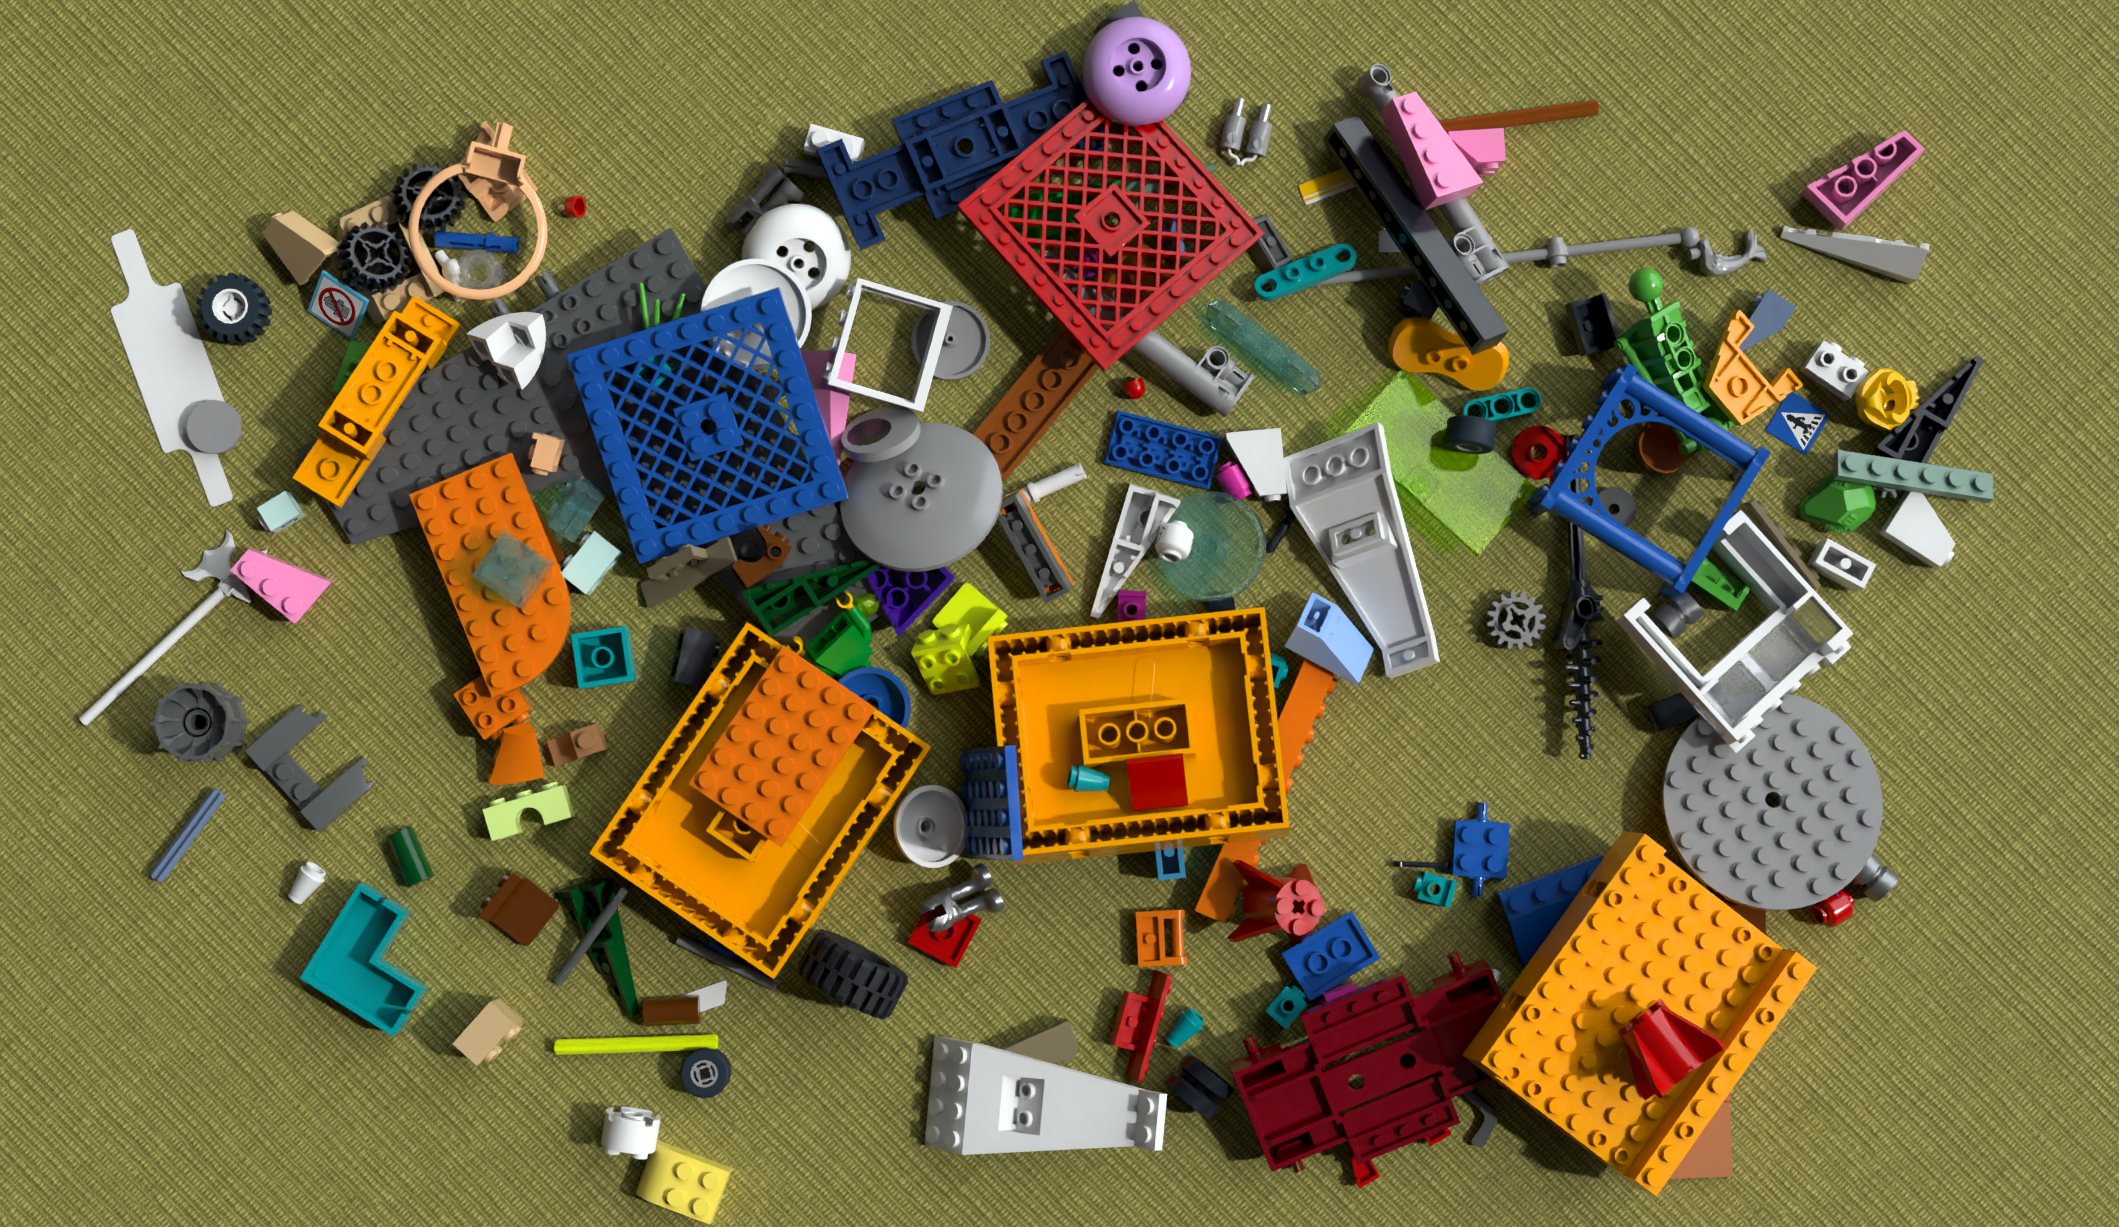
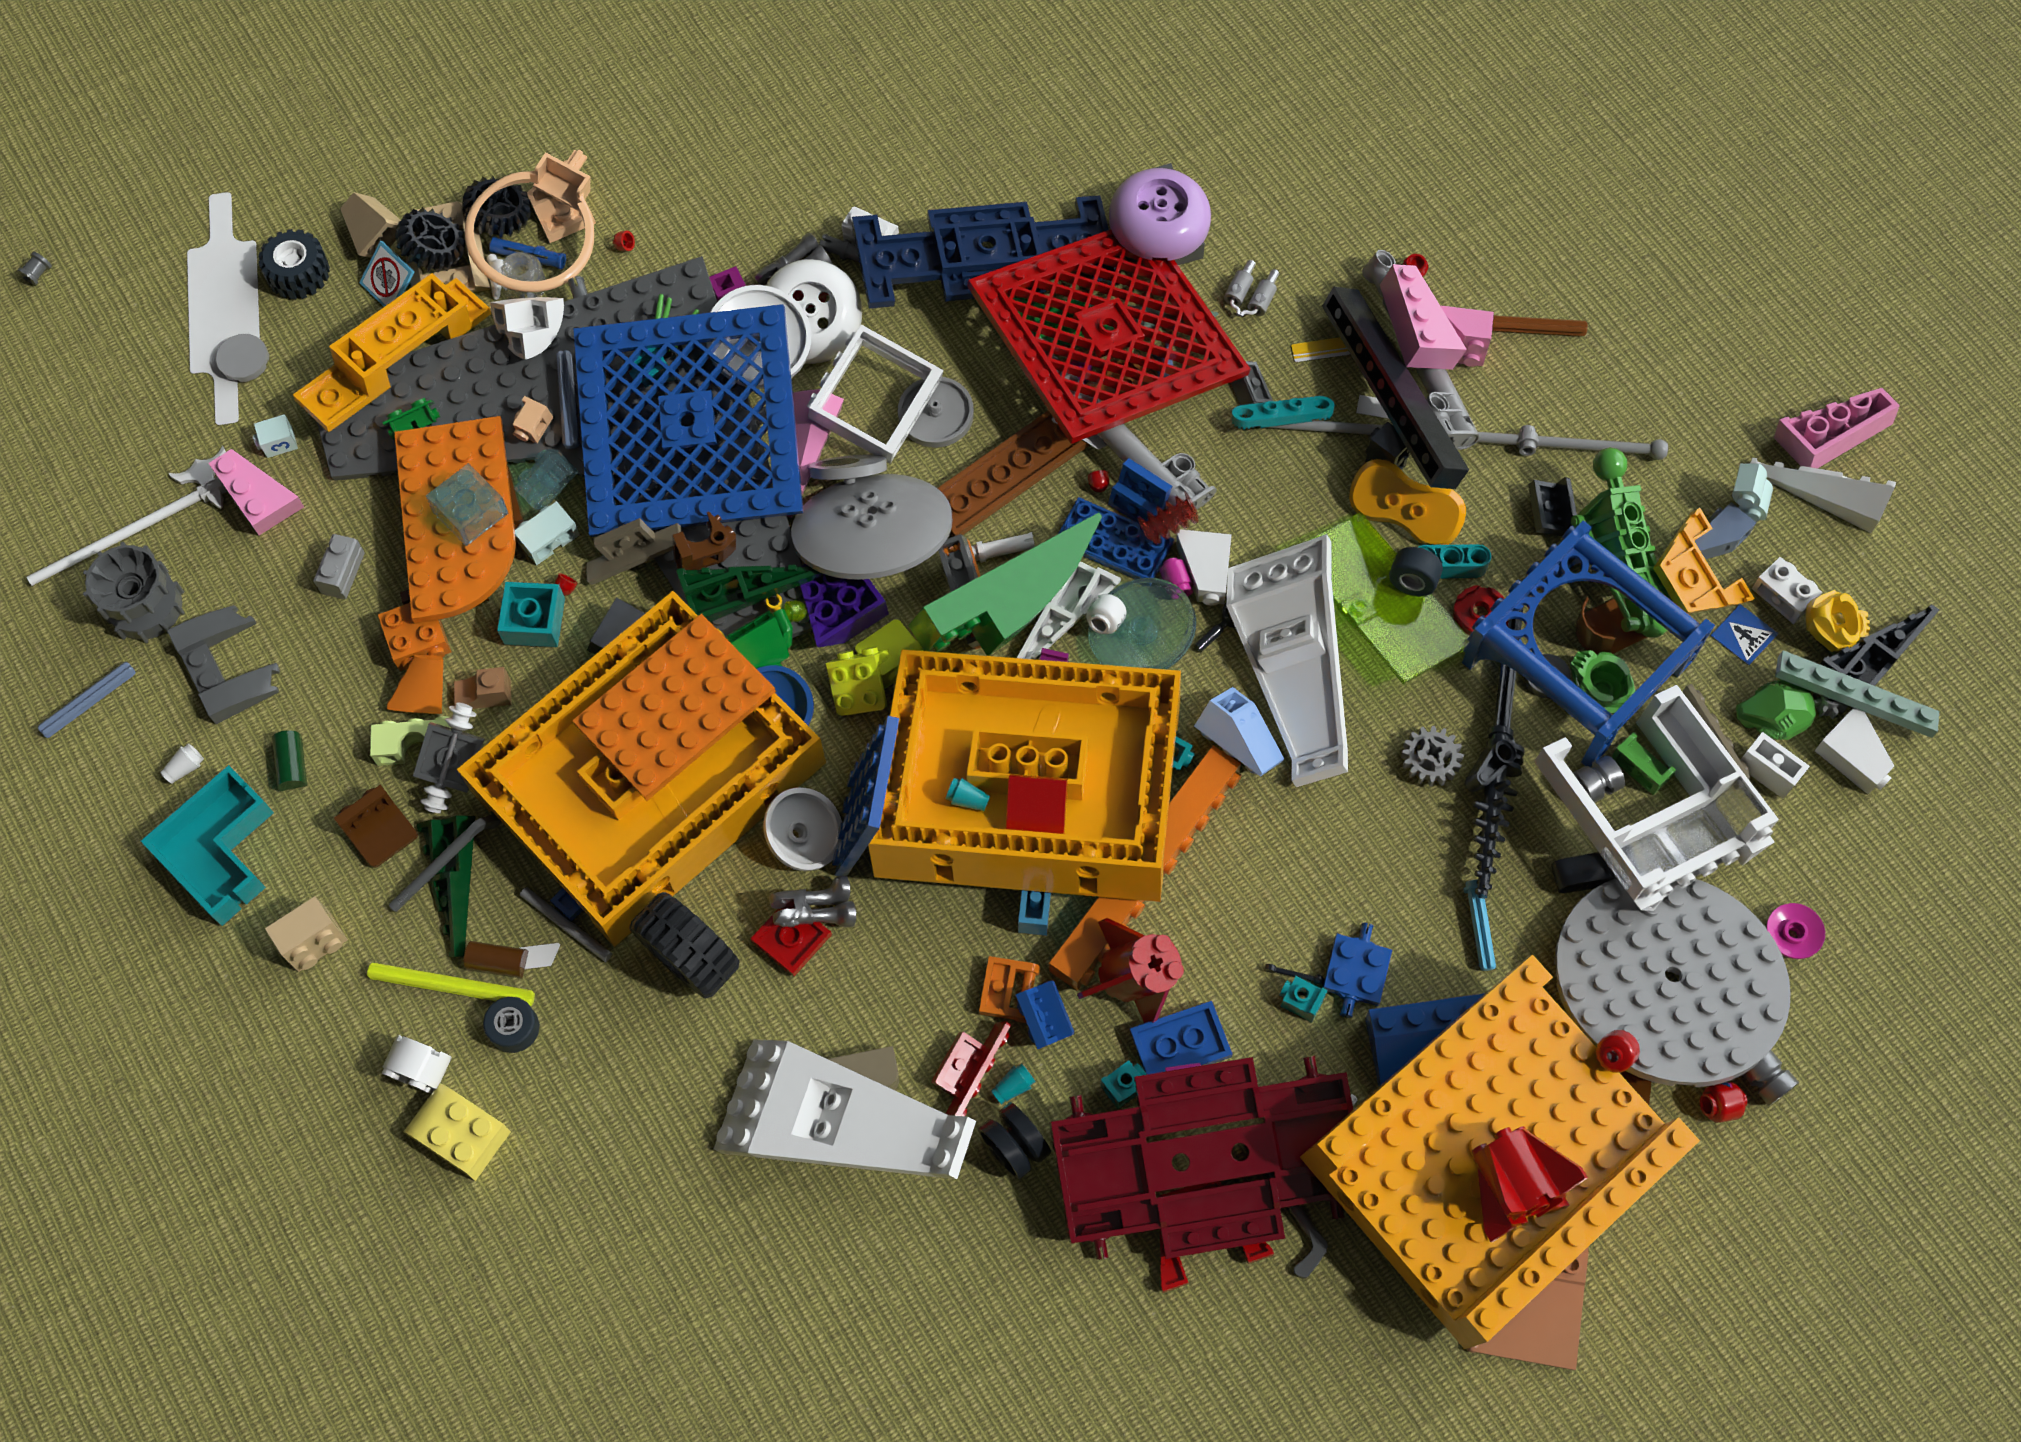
camera: 15 degrees right, 20 degrees down
clear light blue brick [1206,300,1321,395] -> none
light grey animal [1688,230,1767,277] -> none
none -> light grey brick [313,534,365,599]
none -> green hinge [382,398,441,440]
none -> dark grey plate [413,703,484,813]
none -> red hinge [554,573,578,596]
none -> sand blue axle [556,350,579,449]
none -> magenta brick [710,266,746,302]
none -> slope [908,513,1102,656]
none -> blue bracket [1016,980,1074,1049]
none -> blue slope [1108,458,1173,530]
none -> clear red piece [1137,491,1199,545]
none -> red plate [1403,254,1428,277]
none -> medium azure axle [1464,879,1496,971]
none -> bright green helmet [1570,650,1635,714]
none -> red head [1596,1030,1640,1073]
none -> light aqua brick [1732,463,1773,522]
none -> dark pink dish [1766,903,1825,959]

